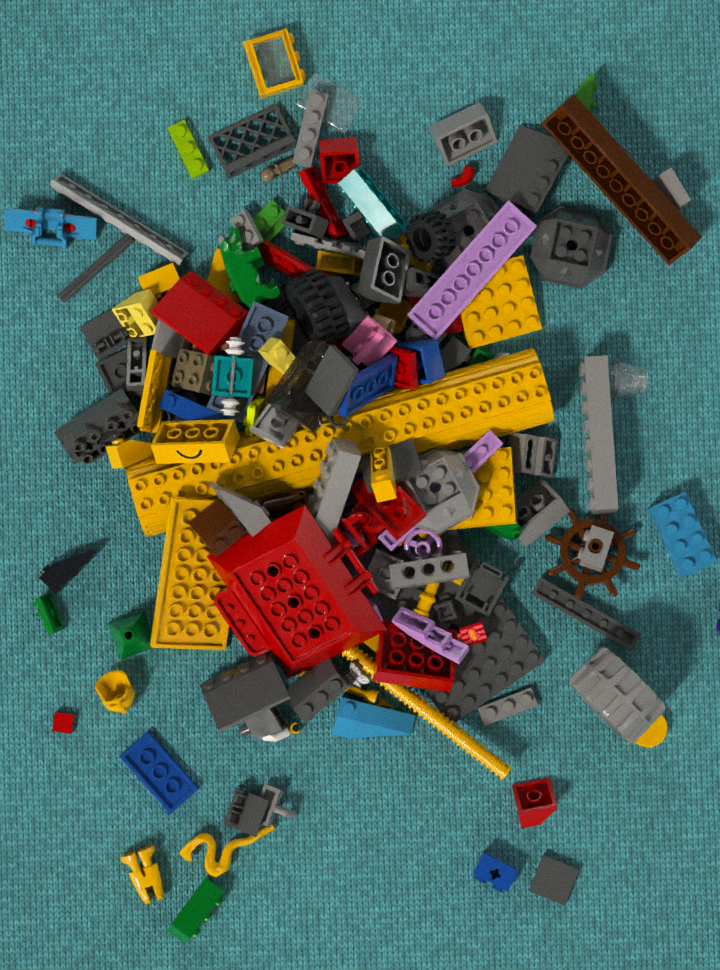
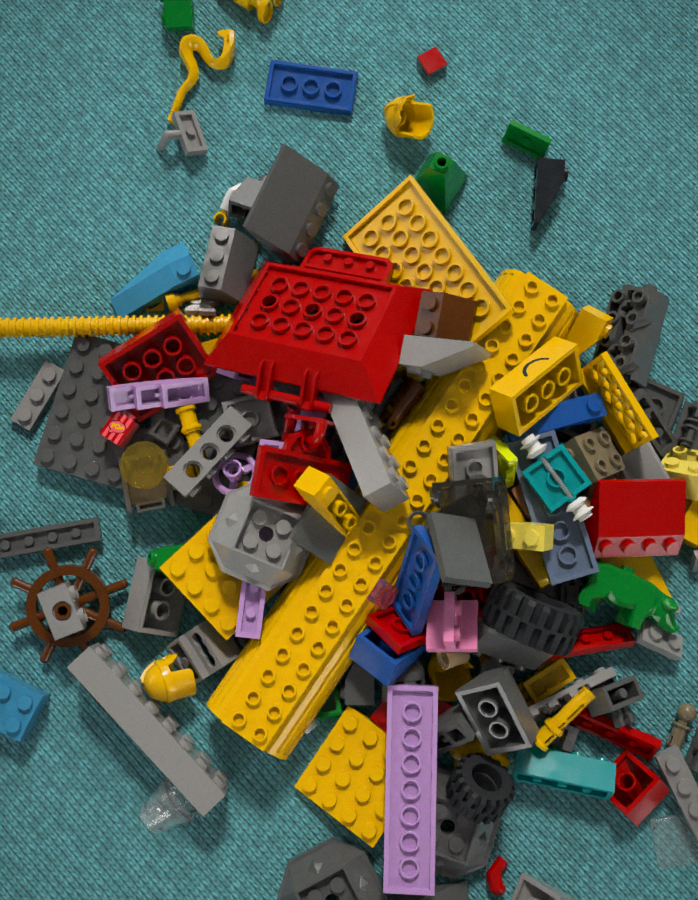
camera: 145 degrees right, 5 degrees down
dark grey hinge [224,788,269,837] -> none
bright green plate [253,199,287,243] -> none
none -> clear yellow tile [120,441,169,490]
none -> yellow helmet [140,654,196,703]
none -> clear pink plate [366,578,399,611]
none -> yellow pin [534,686,596,752]

